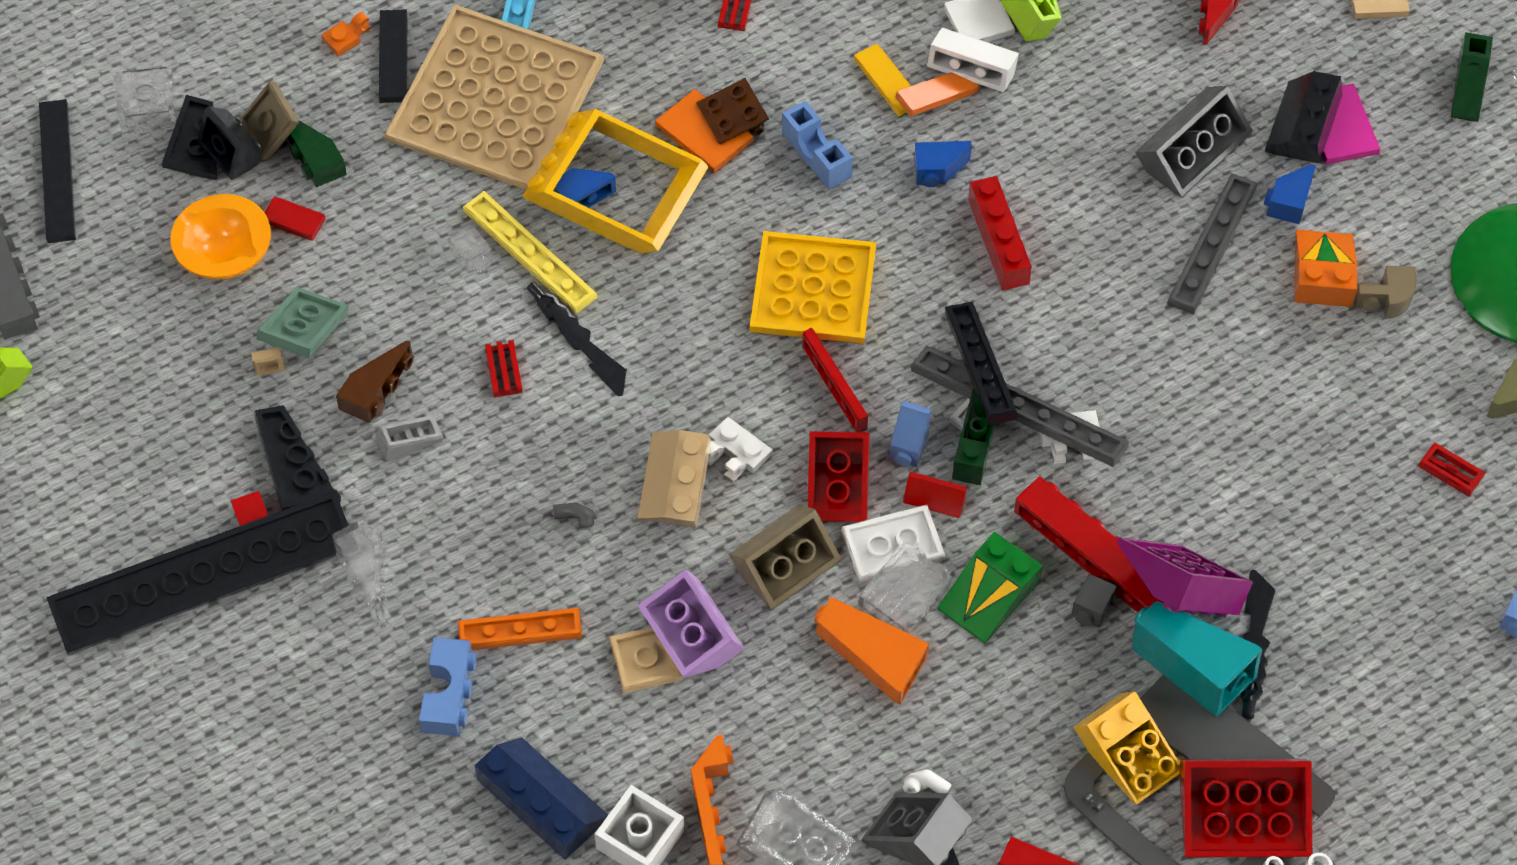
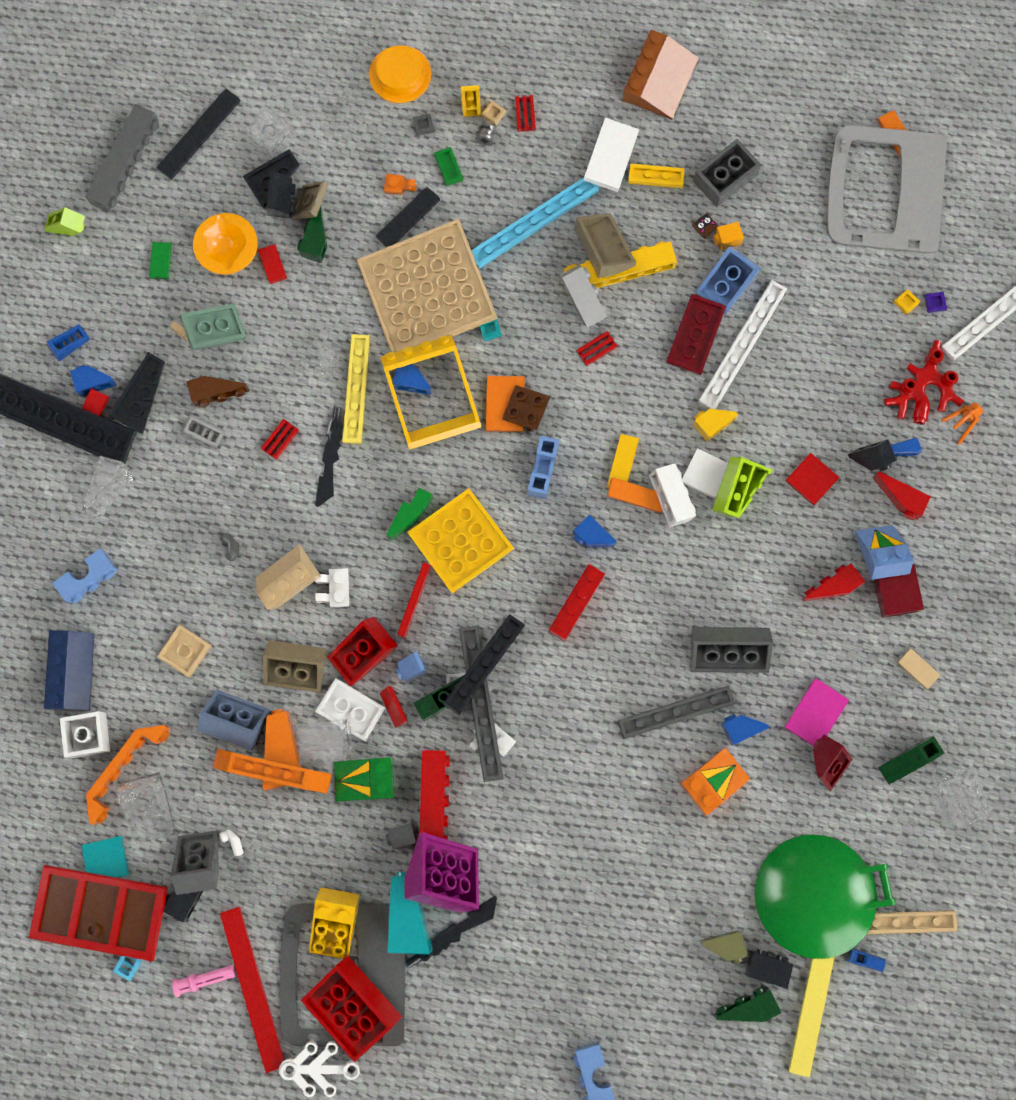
camera: 50 degrees right, 20 degrees up
orange tile [458,608,582,650] -> none
lavender slope [638,569,745,678] -> none
black slope [1265,71,1343,163] -> none
dark tan brick [1355,266,1416,319] -> none
red tile [1418,442,1486,497] -> none
none -> blue slope [47,324,90,362]
none -> blue slope [70,365,117,397]
none -> green tile [149,242,172,279]
none -> sand blue slope [197,689,270,751]
none -> orange slope [213,749,332,794]
none -> green slope [386,488,433,540]
none -> teal plate [480,319,502,342]
none -> dark red slope [813,734,853,792]

